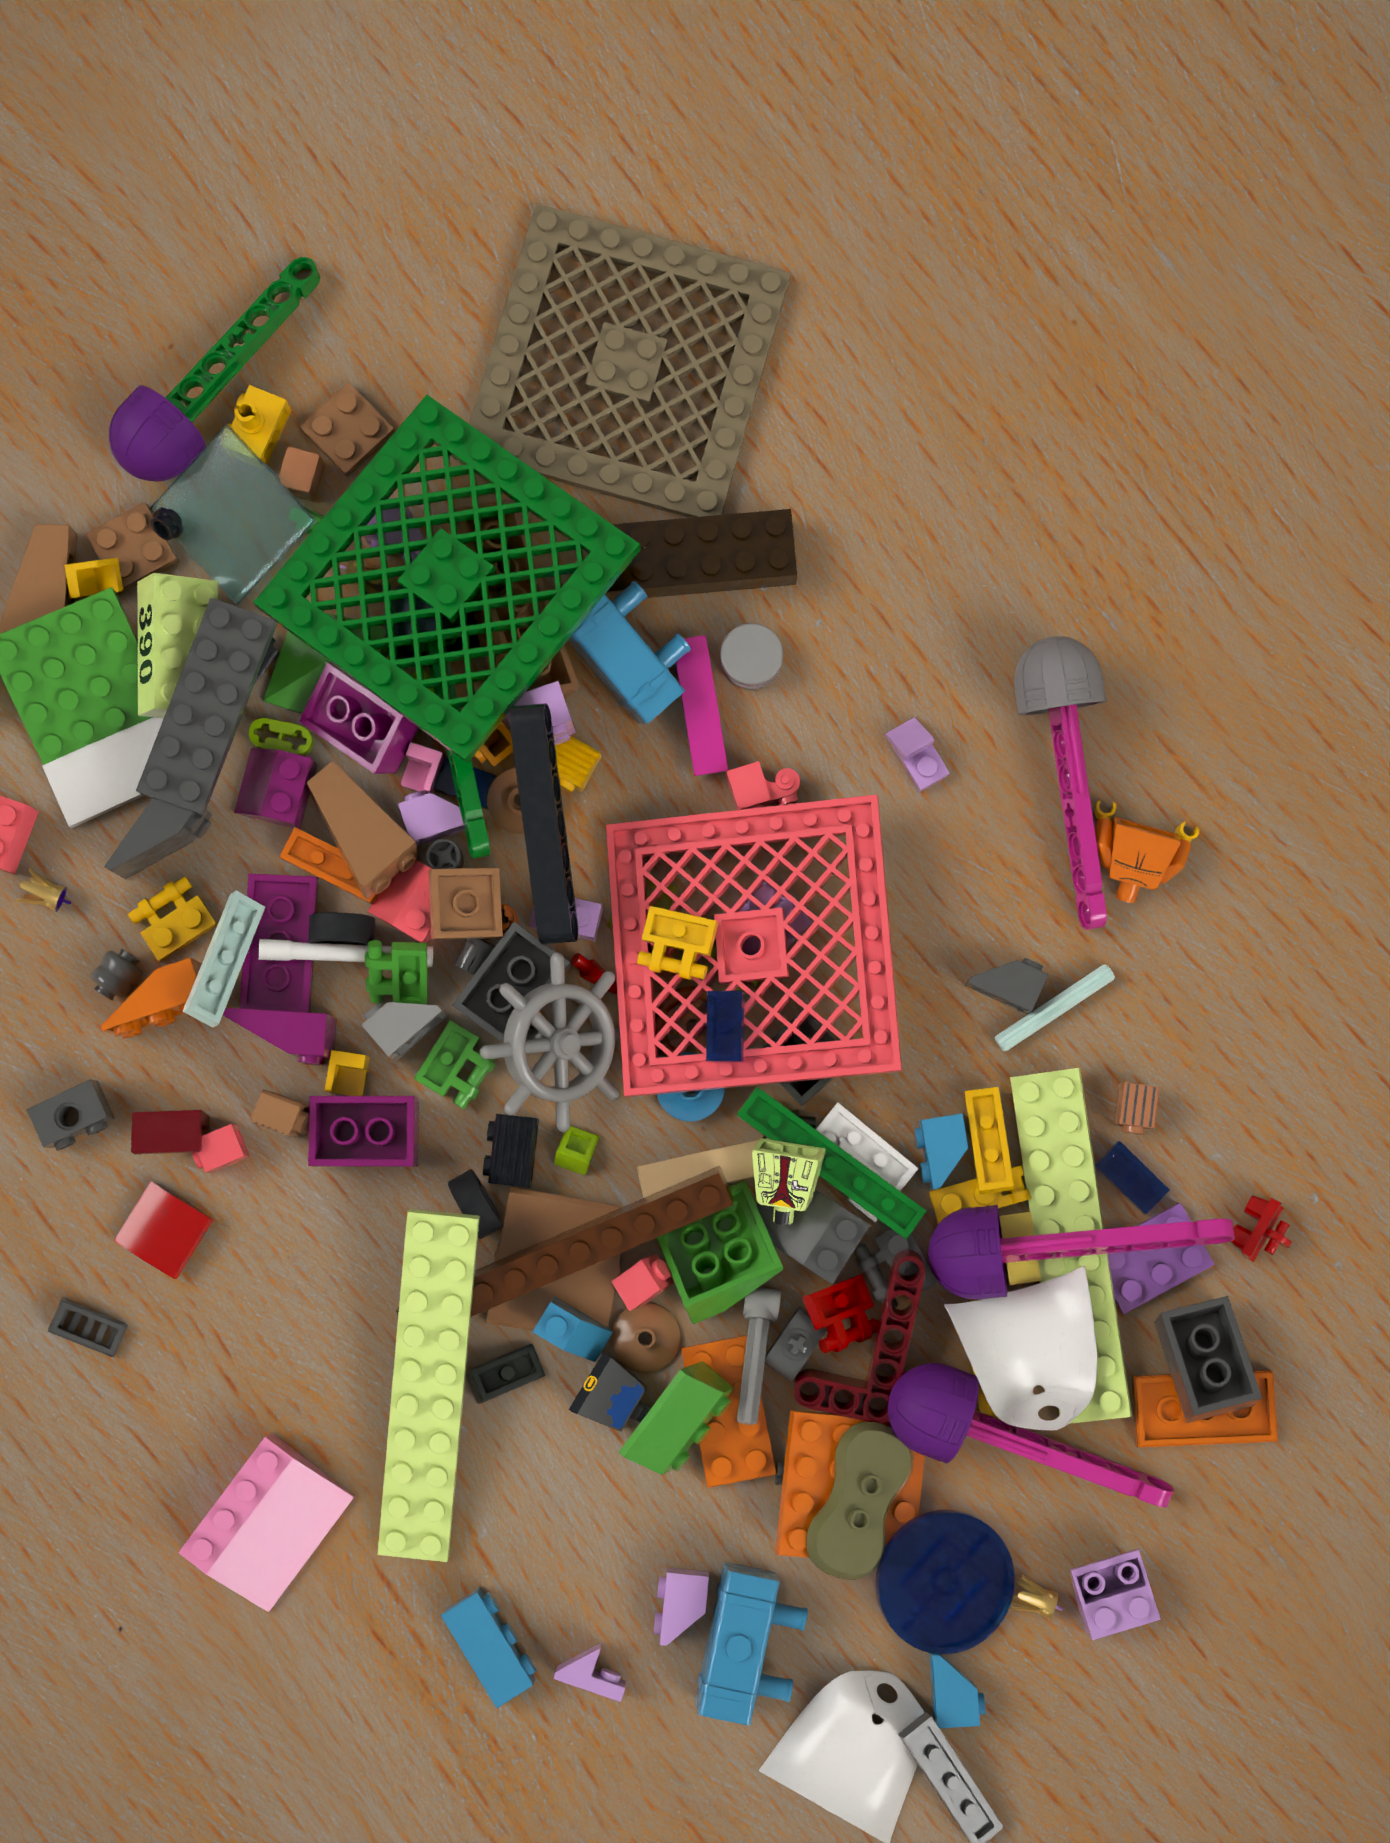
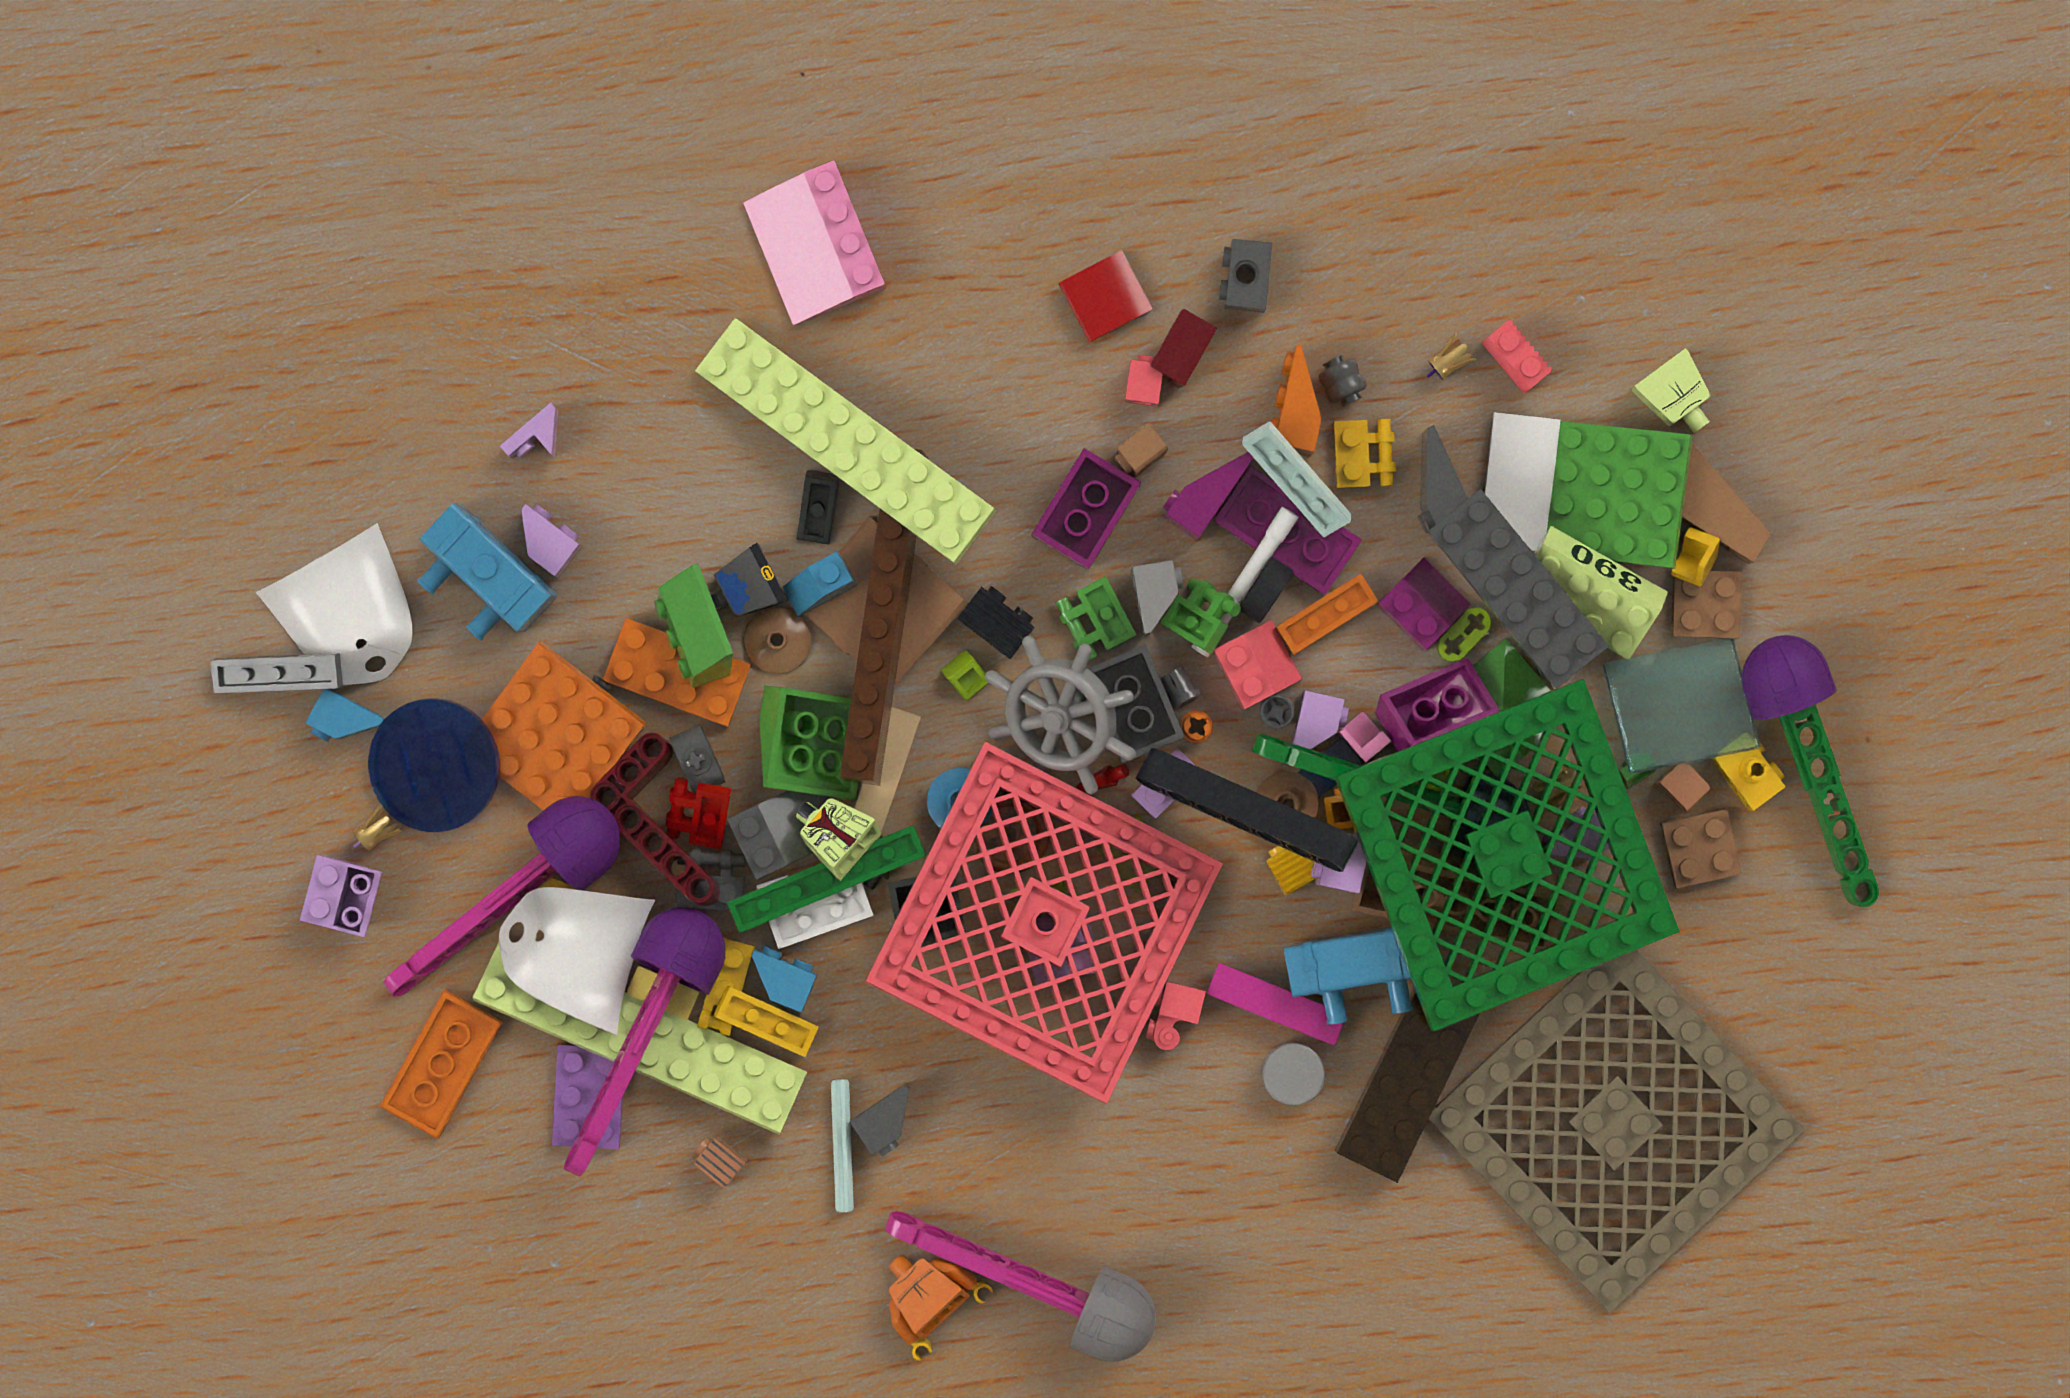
camera: 115 degrees right, 5 degrees up
dark grey slope [48,1297,128,1358] -> none
black plate [151,507,183,540] -> none
medium nougat slope [307,761,418,900] -> none
yellow panel [325,1050,370,1096] -> none
medium nougat plate [428,868,503,940] -> none
dark azure brick [441,1587,537,1708] -> none
black tyre [448,1169,503,1239] -> none
coral brick [611,1254,675,1311] -> none
yellow plate [637,906,719,980] -> none
clear blue plate [706,991,744,1063] -> none
light grey axle [737,1287,781,1425] -> none
olive plate [806,1422,914,1580] -> none
lavender slope [885,717,950,792] -> none
clear blue plate [1095,1141,1170,1215] -> none
dark grey brick [1154,1296,1262,1423] -> none
red hips [1230,1195,1292,1262] -> none

